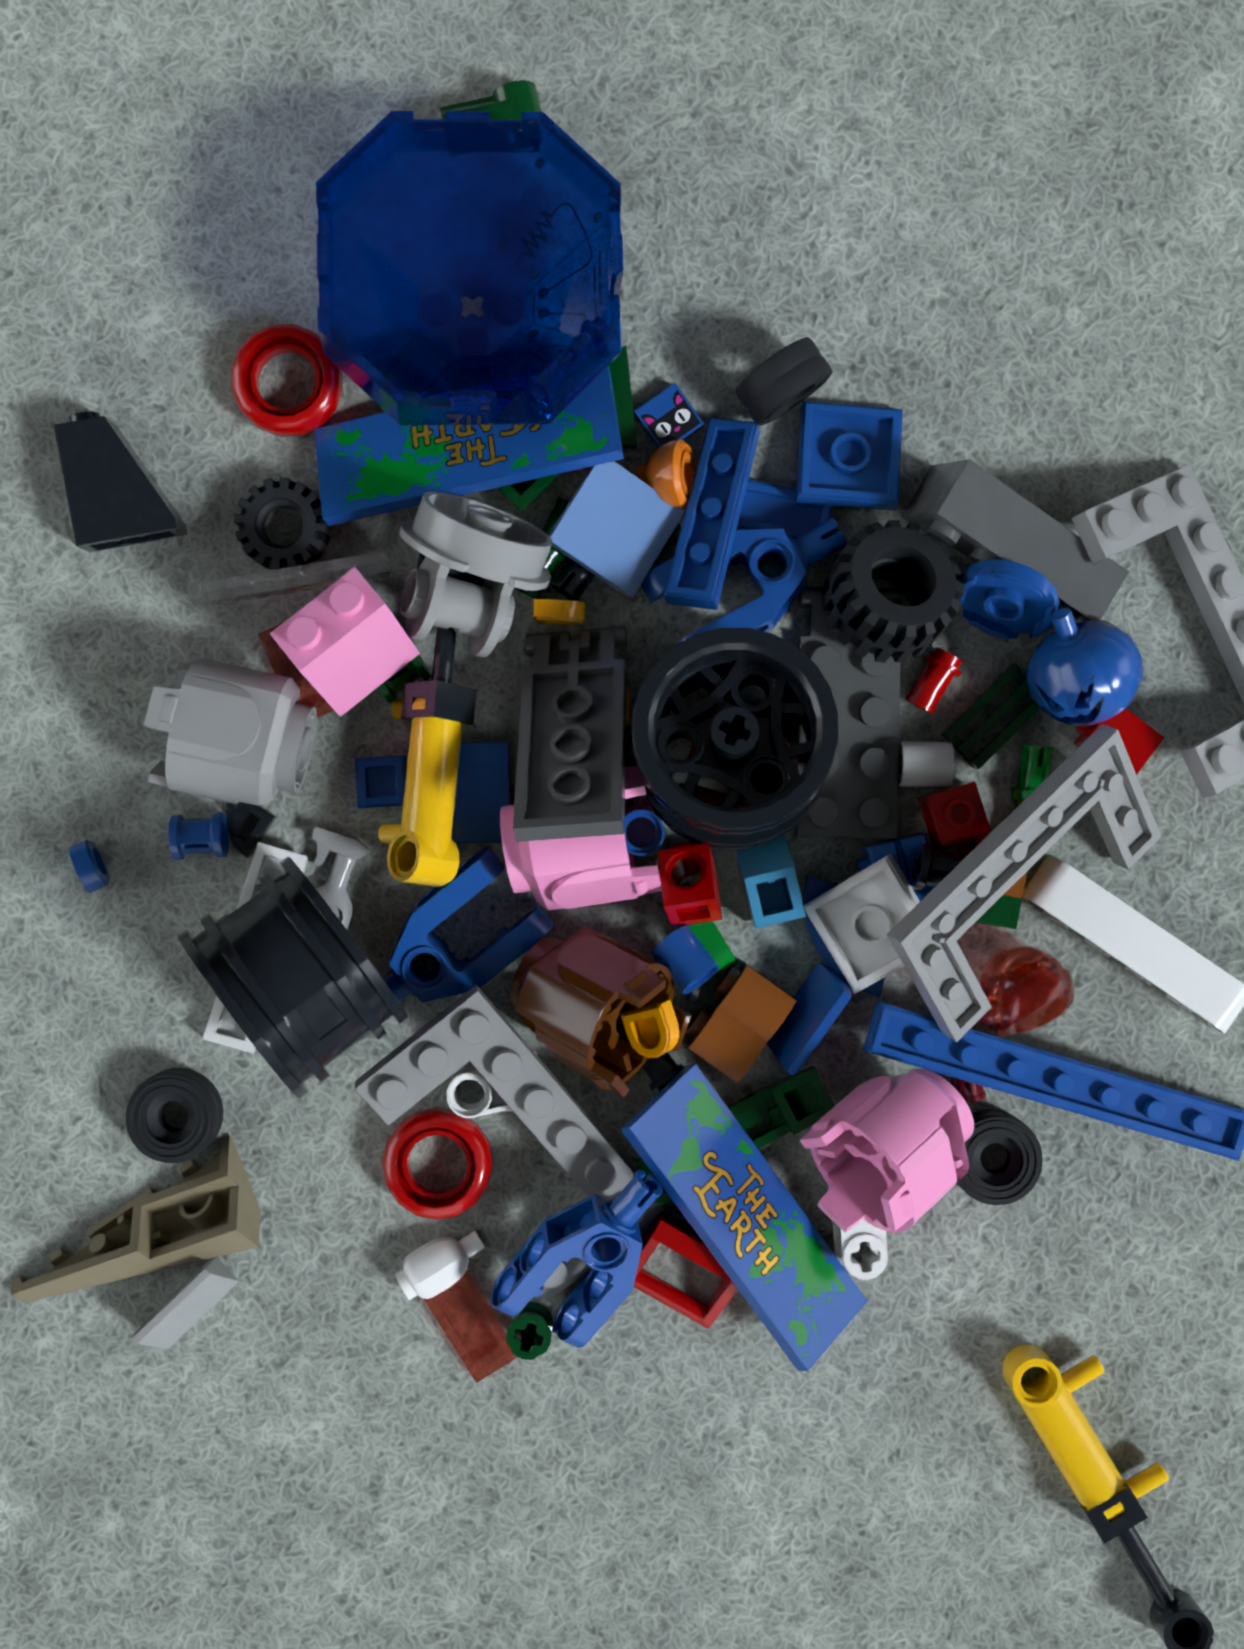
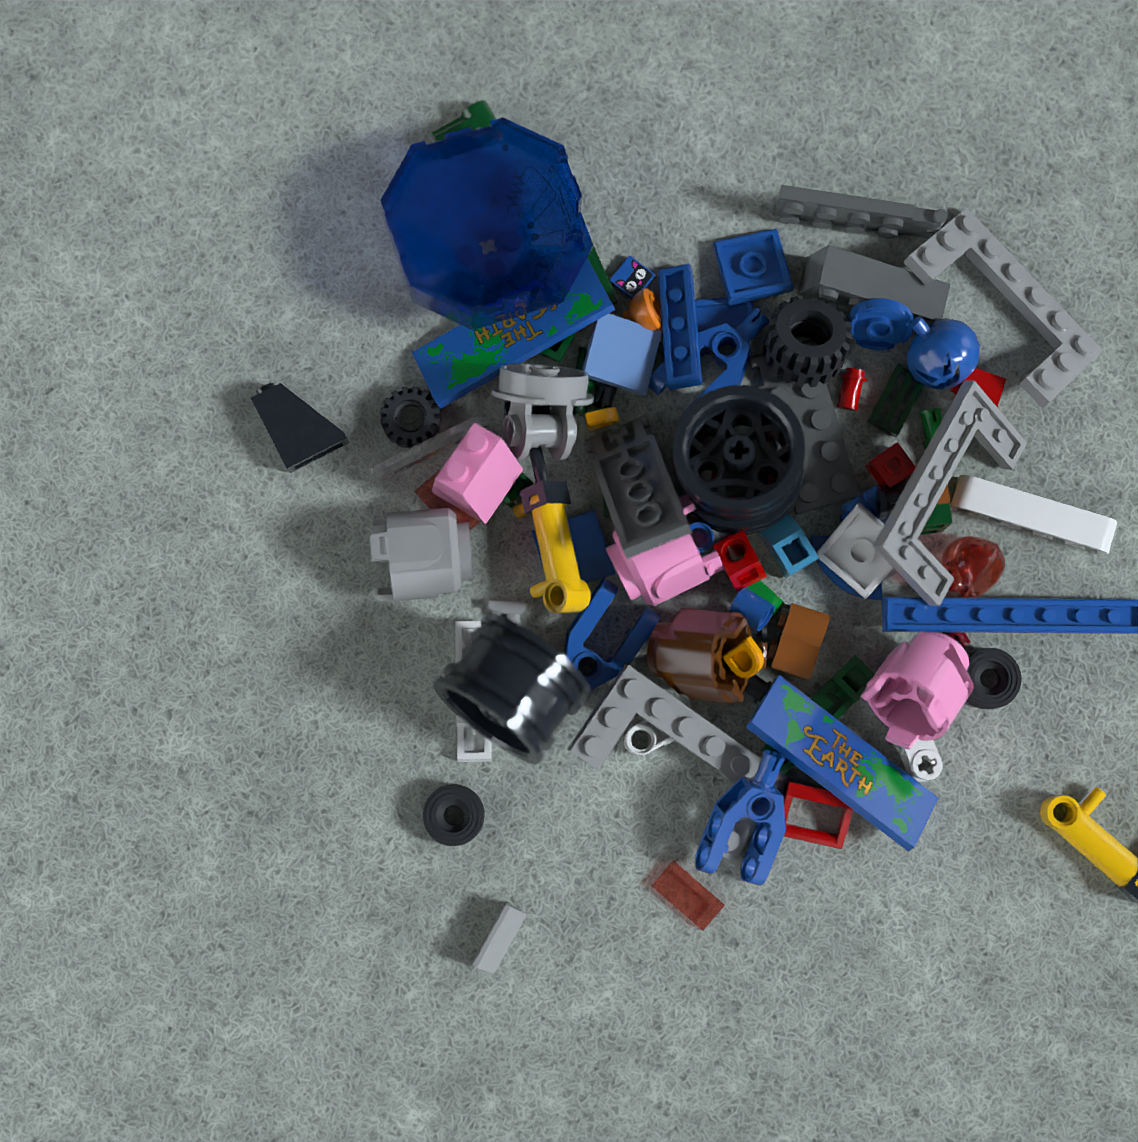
camera: 20 degrees left, 5 degrees down
dark tan wedge [11,1135,260,1302] -> none
blue tile [69,840,110,893] -> none
blue bush [168,813,229,860] -> none
black tile [226,802,277,858] -> none
red wheel [231,324,343,437] -> none
blue tile [354,755,407,809] -> none
red wheel [382,1107,493,1220] -> none
white plant [395,1230,485,1300] -> none
dark green bush [506,1302,553,1360] -> none
black tyre [735,337,832,426] -> none
blue slope [767,963,852,1075] -> none
white beam [898,741,954,787] -> none
none -> dark grey hinge [773,185,948,239]

